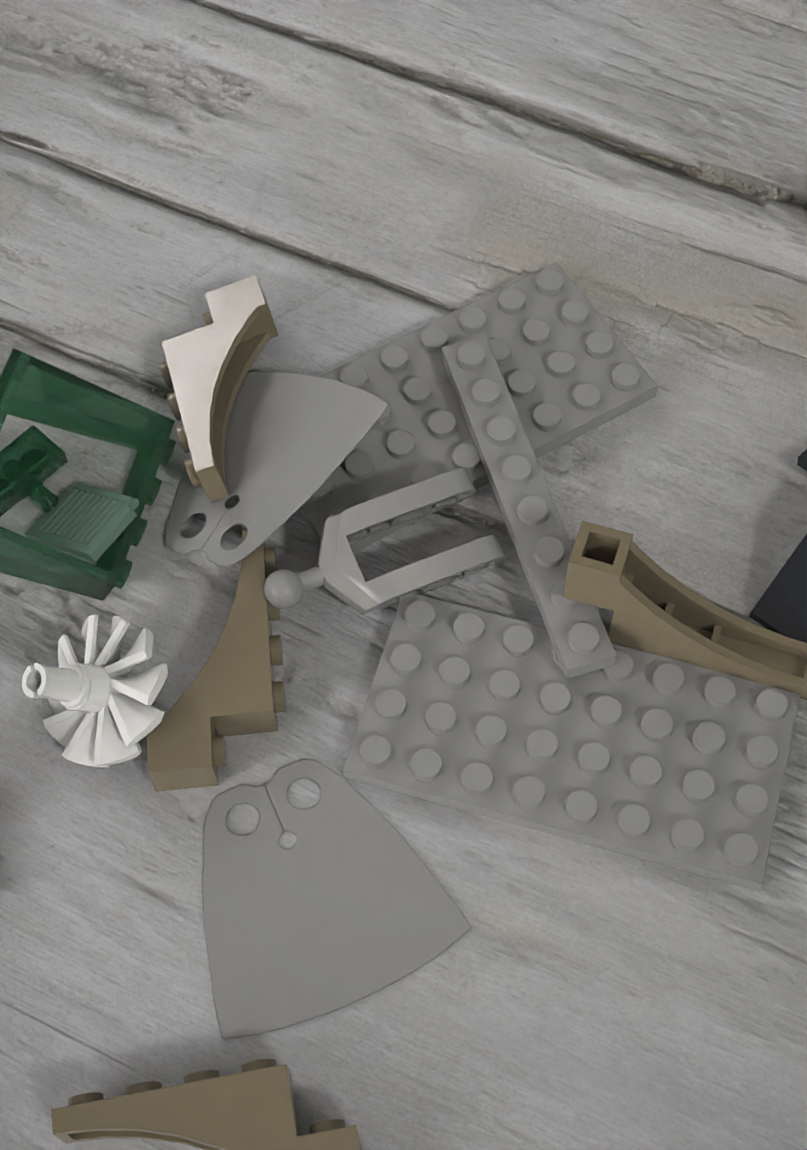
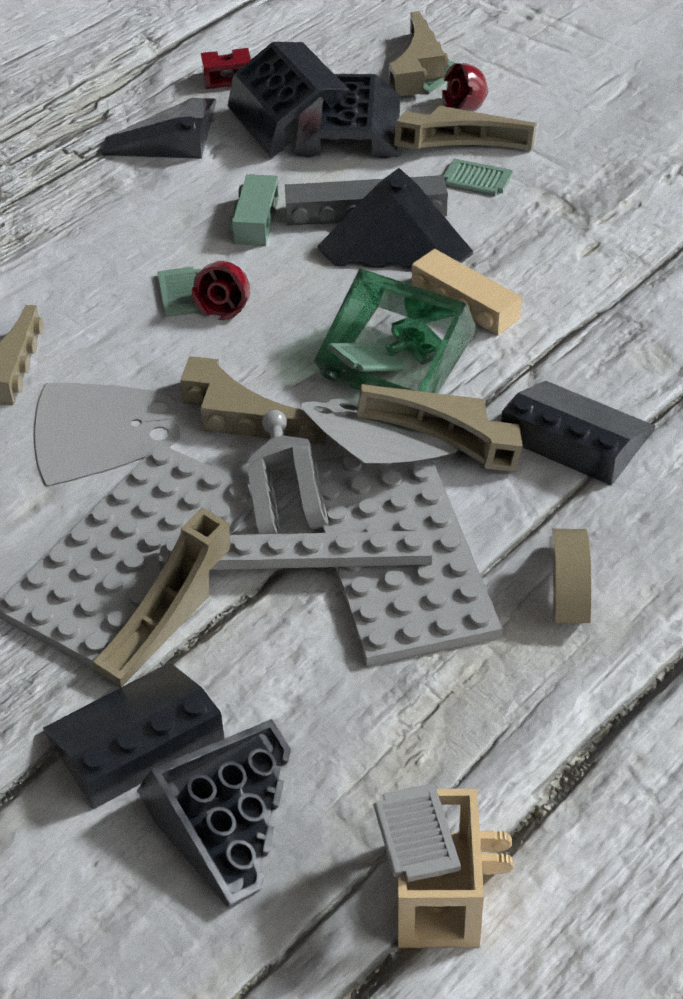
camera: 105 degrees right, 15 degrees down
white piece [22,614,168,768] -> none
none -> black slope [501,381,655,486]
none -> dark tan arch [549,528,591,623]

